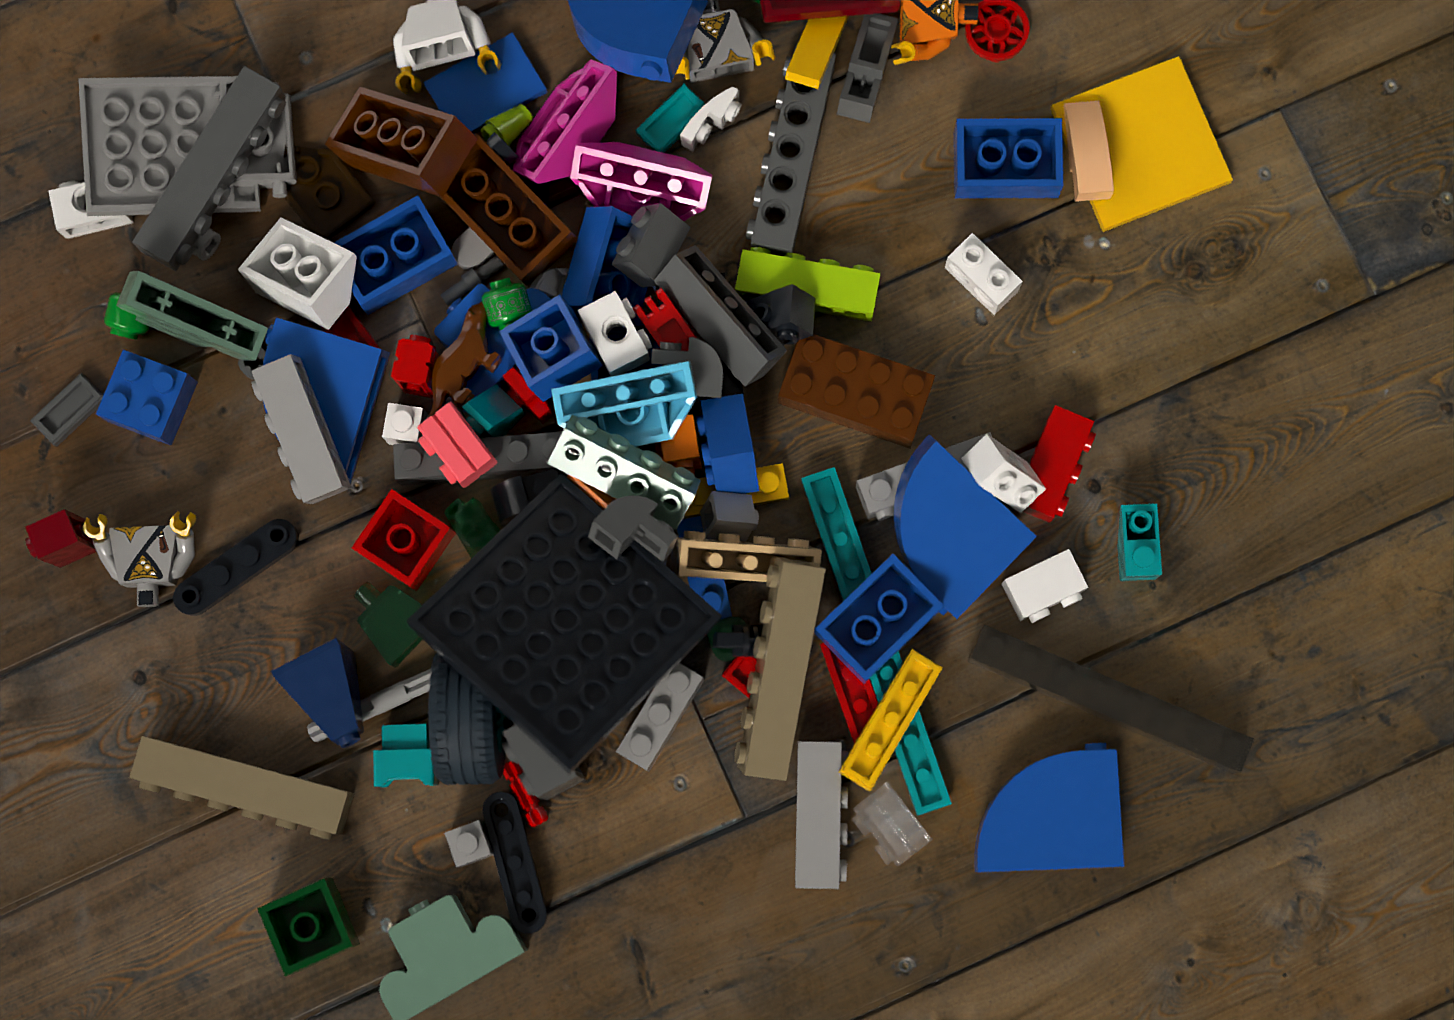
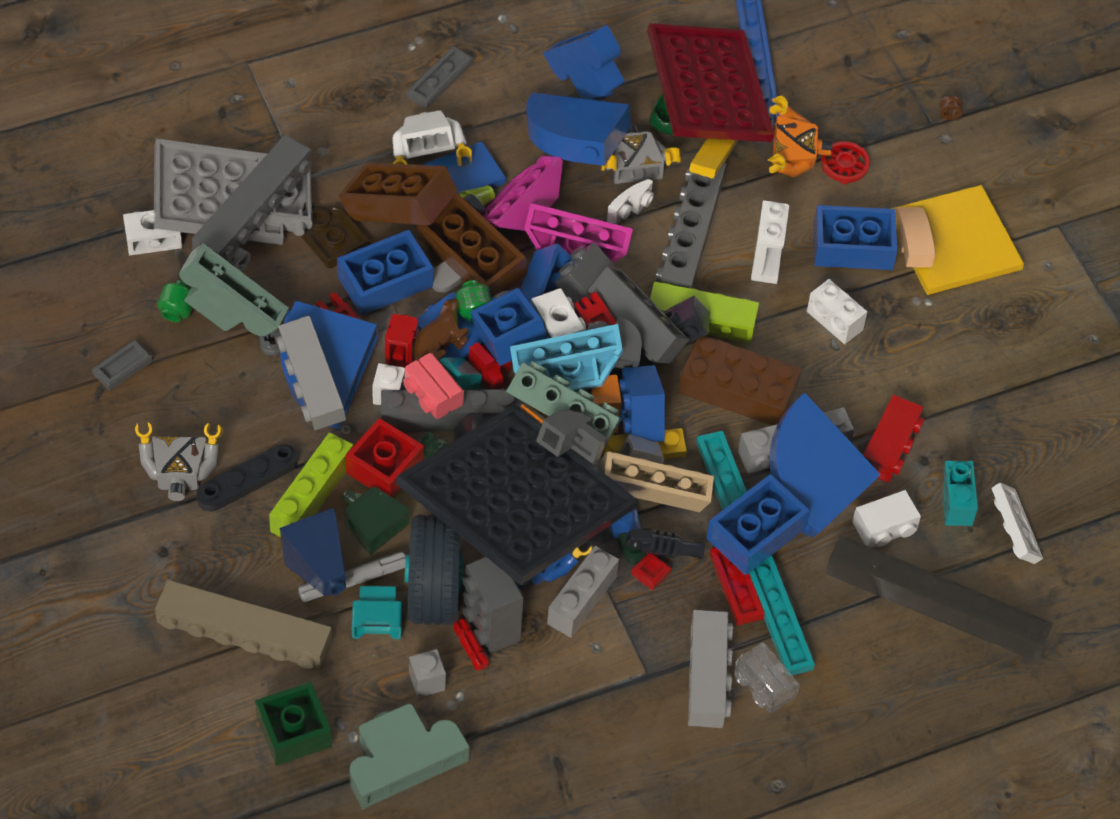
camera: 10 degrees left, 25 degrees down
dark red brick [25,509,97,568] -> none
blue brick [96,350,198,446] -> none
white slope [238,218,357,330] -> none
dark grey bar [440,256,505,306] -> none
black plate [482,792,548,934] -> none
teal tile [635,84,705,153] -> none
dark tan brick [734,557,826,781] -> none
dark grey slope [837,14,899,123] -> none
yellow tile [838,649,943,791] -> none
white brick [961,434,1046,513] -> none
blue brick [974,743,1124,872] -> none
none -> lime brick [269,433,353,537]
none -> white panel [751,200,789,284]
none -> white plate [992,483,1043,564]

